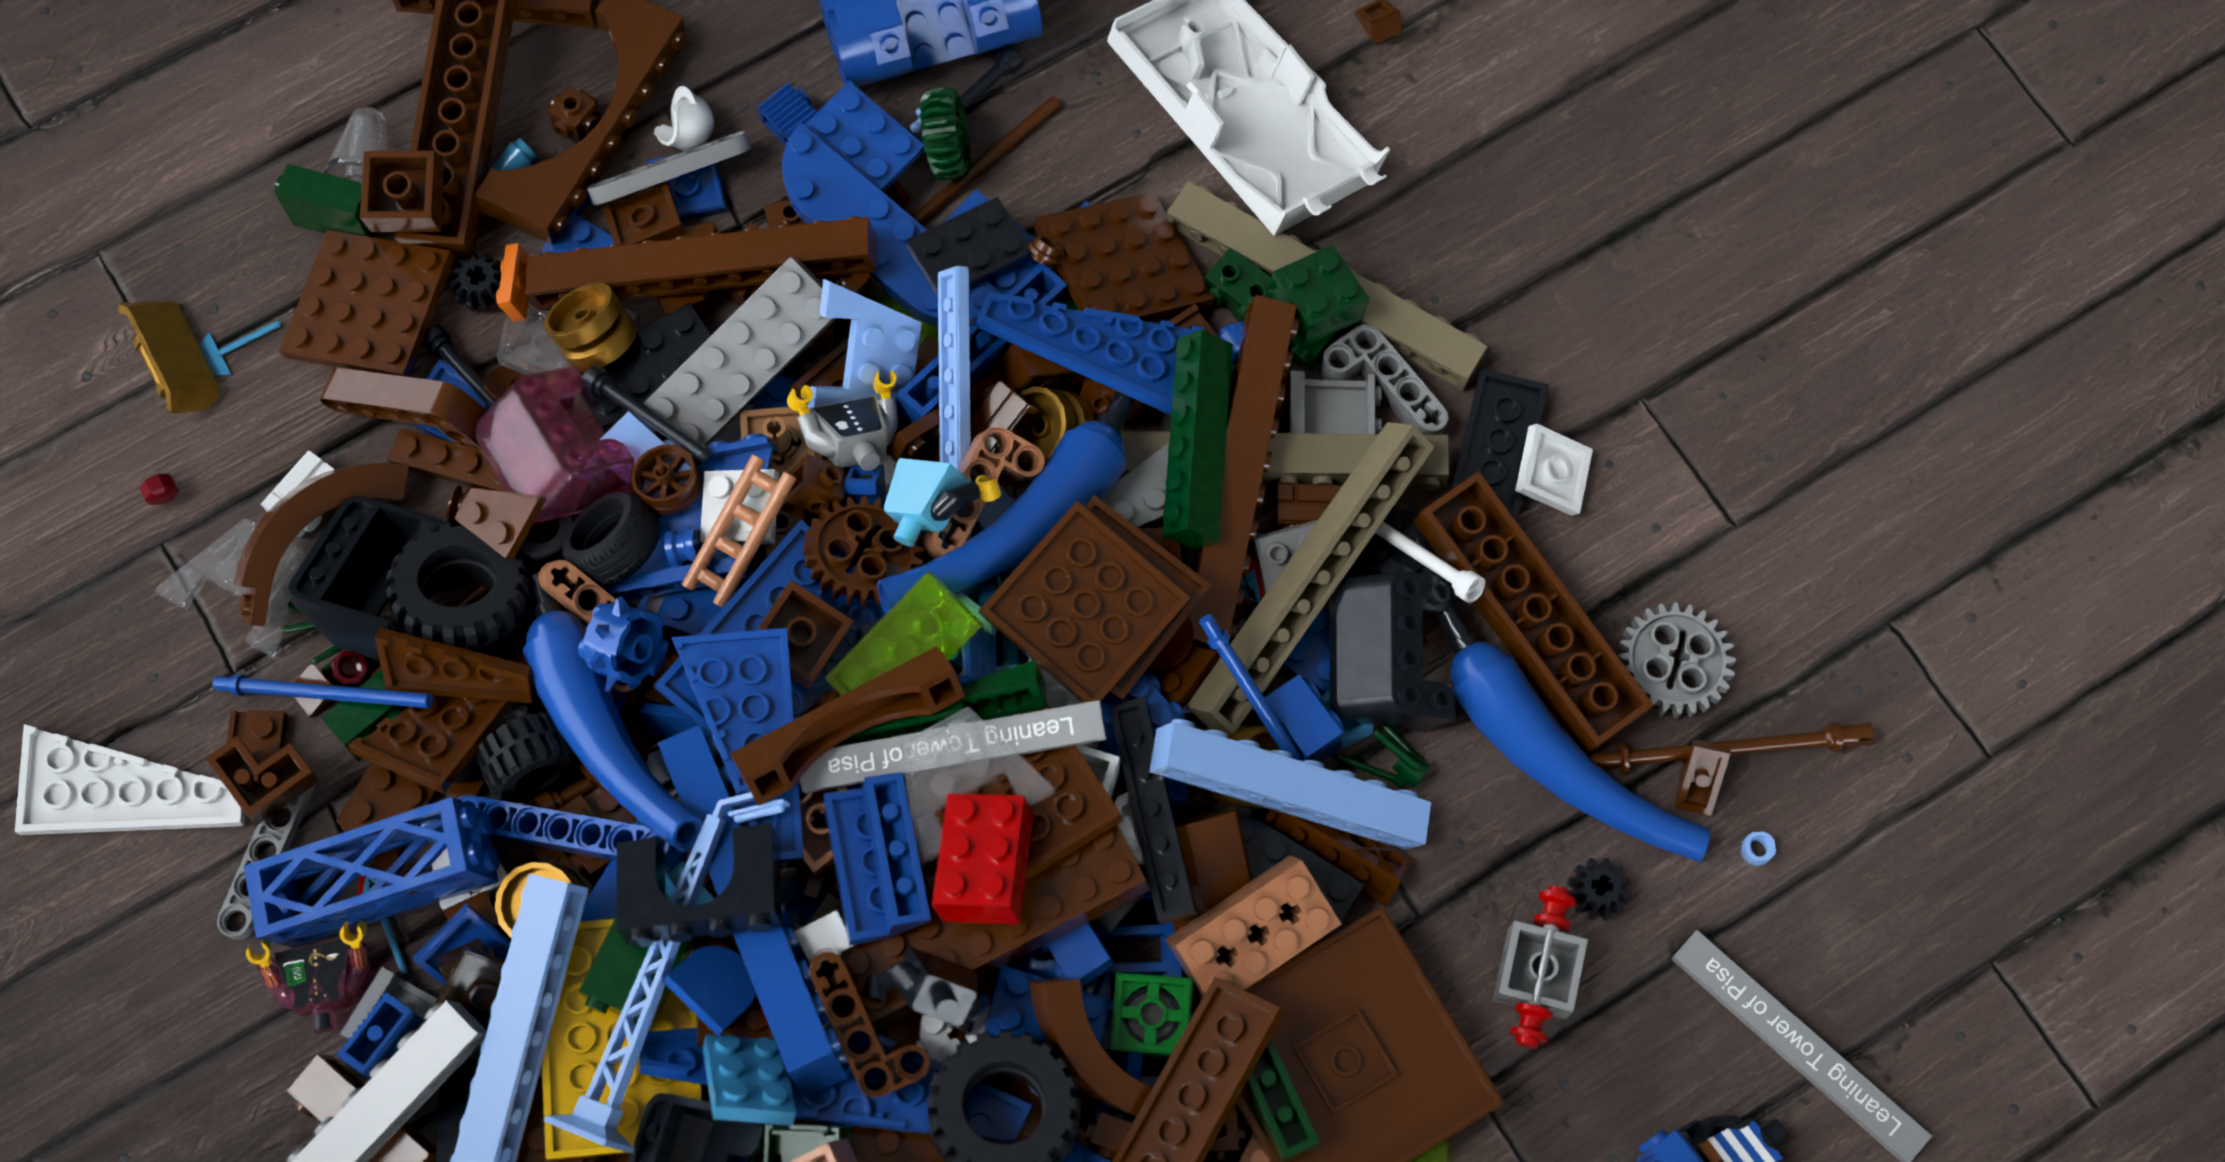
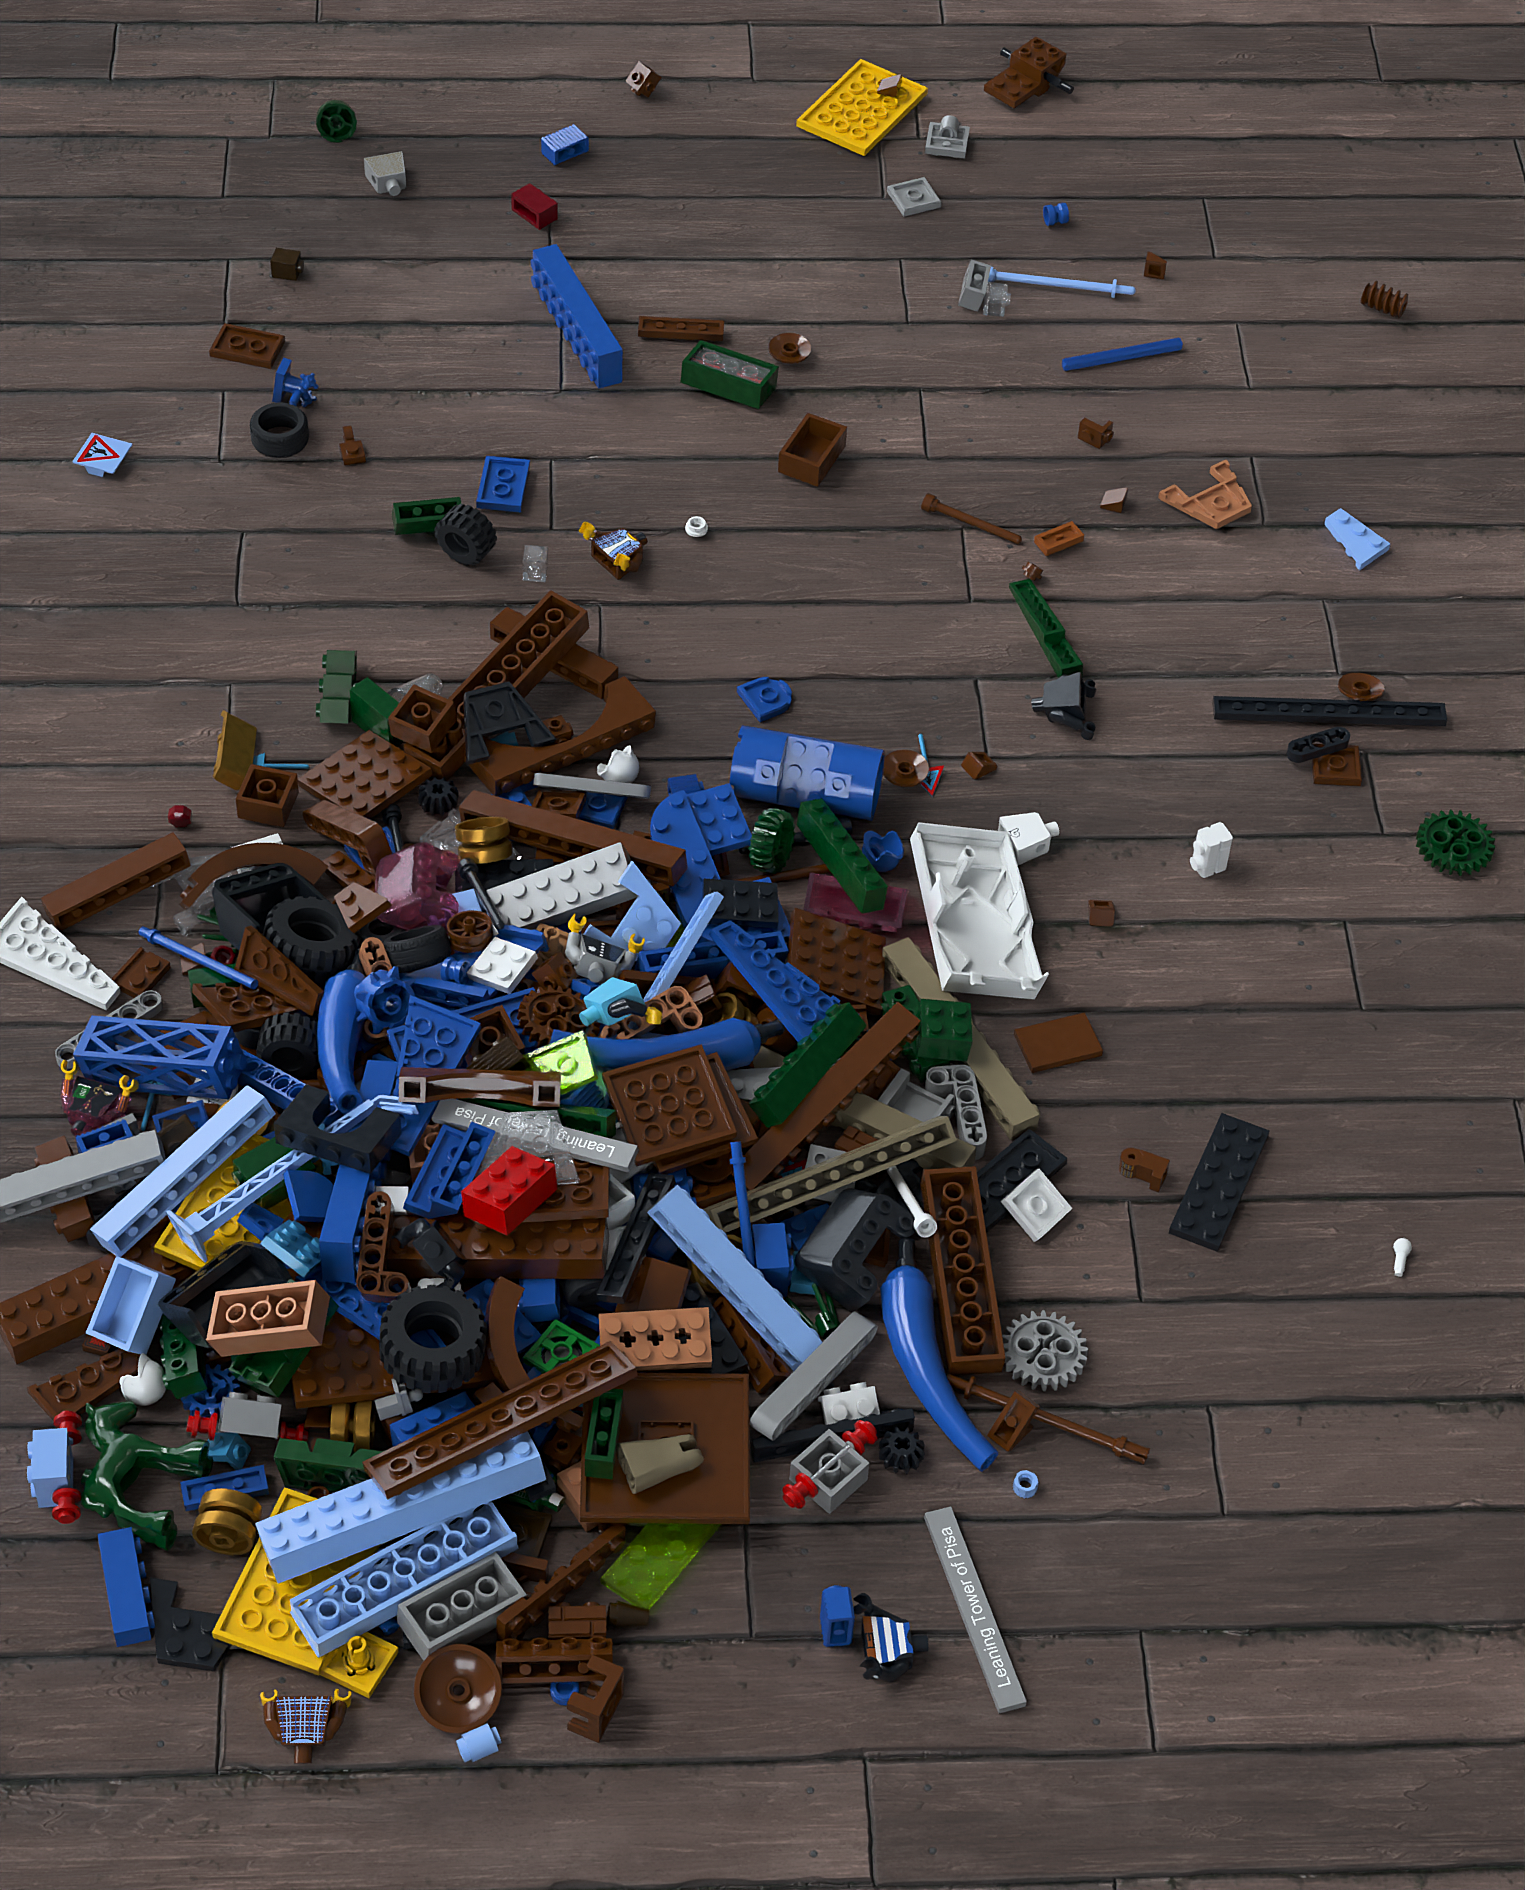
camera: 30 degrees right, 20 degrees down
reddish brown brick [205,736,320,825] -> none
orange plate [496,243,529,322] -> none
nougat bar [681,454,797,608] -> none
reddish brown plate [1028,235,1062,266] -> none
none -> reddish brown brick [40,832,191,932]
none -> reddish brown brick [236,764,299,827]
none -> dark green brick [316,650,357,724]
none -> black wing [464,681,556,765]
none -> dark brown brick [466,1036,531,1071]
none -> dark tan piece [617,1434,704,1494]
none -> light grey beam [749,1311,878,1441]
none -> black plate [751,1408,915,1463]
none -> dark green brick [796,798,888,914]
none -> clear pink windscreen [804,873,911,932]
none -> white bracket [818,1382,880,1425]
none -> blue helmet [862,831,904,872]
none -> reddish brown tile [1014,1012,1103,1073]
none -> reddish brown leg [1119,1148,1170,1193]
none -> black plate [1169,1113,1270,1252]
none -> white piece [1393,1238,1412,1277]

